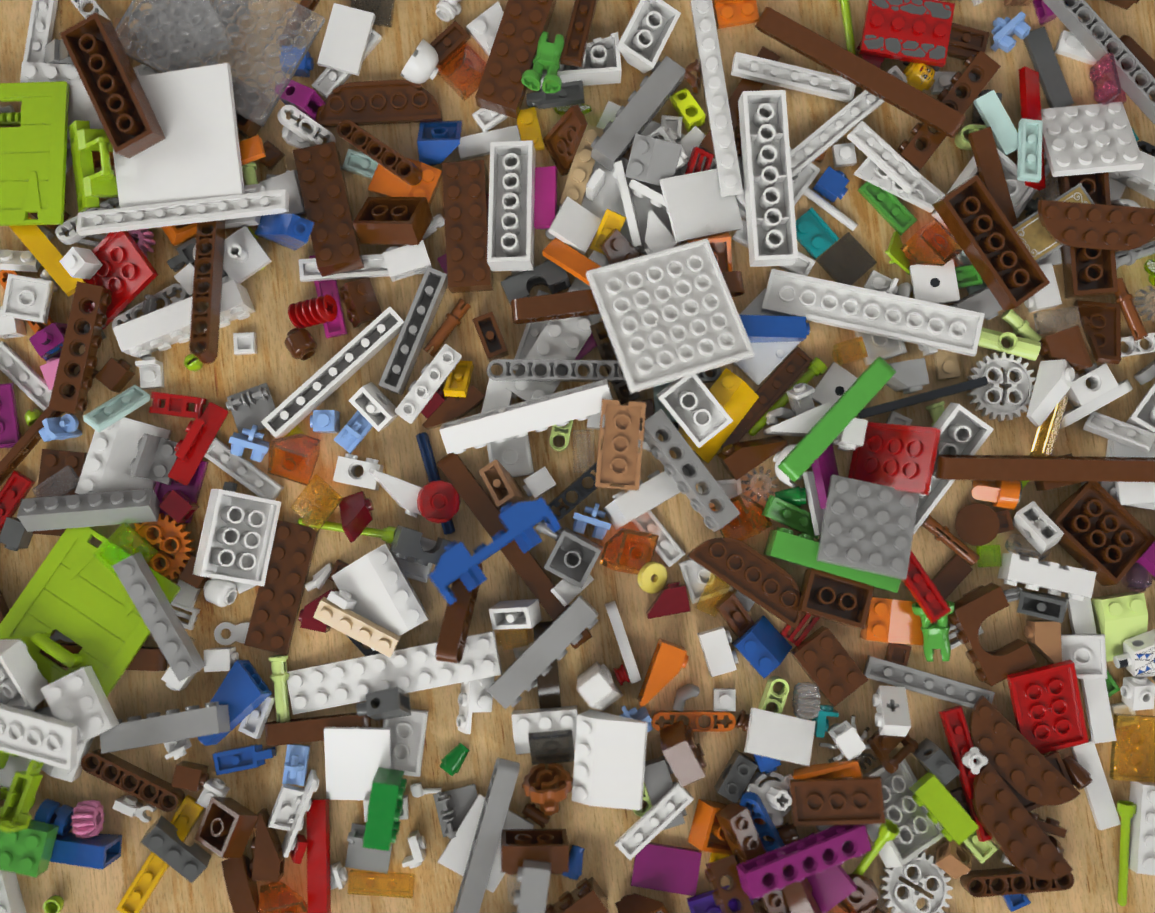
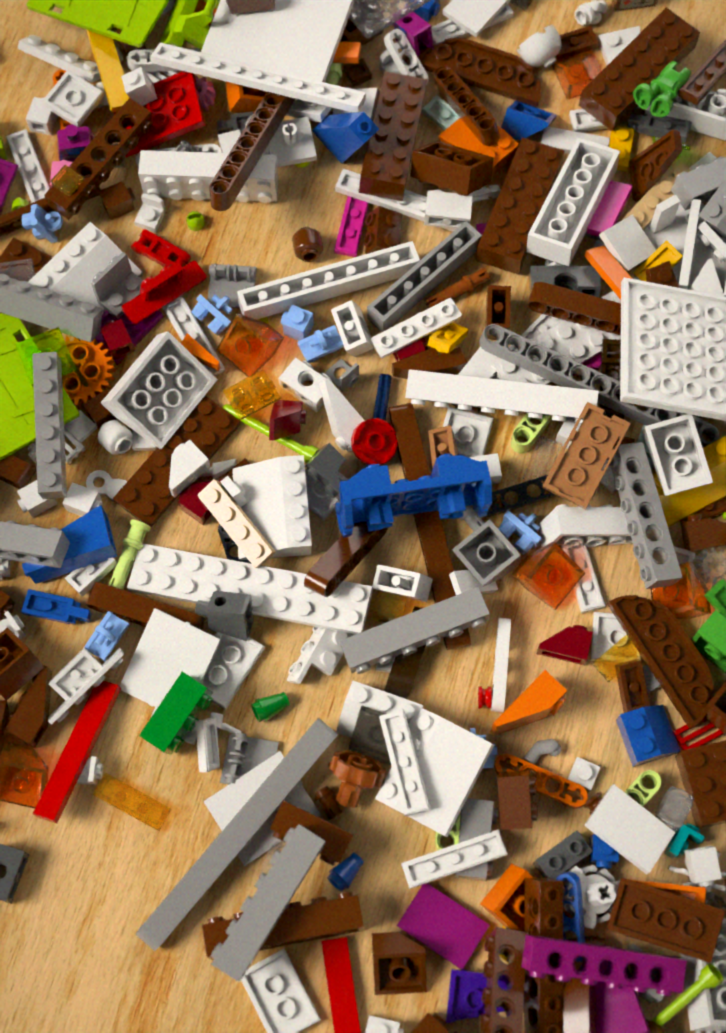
camera: 25 degrees right, 15 degrees down
light aqua tile [83,385,151,432] -> none
white tile [233,332,257,355] -> none
red piece [288,294,338,329] -> none
red tile [290,834,308,864] -> none
light grey hinge [345,823,393,874] -> none
white bracket [402,830,427,868] -> none
white wedge [577,662,623,711] -> none
light yellow piece [638,561,668,594] -> none
white brick [697,626,739,677] -> none
none -> clear yellow tile [51,165,84,197]
none -> white slope [169,440,211,498]
none -> orange piece [181,333,221,371]
none -> white tile [196,718,220,772]
none -> light grey bracket [325,359,359,392]
none -> white tile [379,709,431,816]

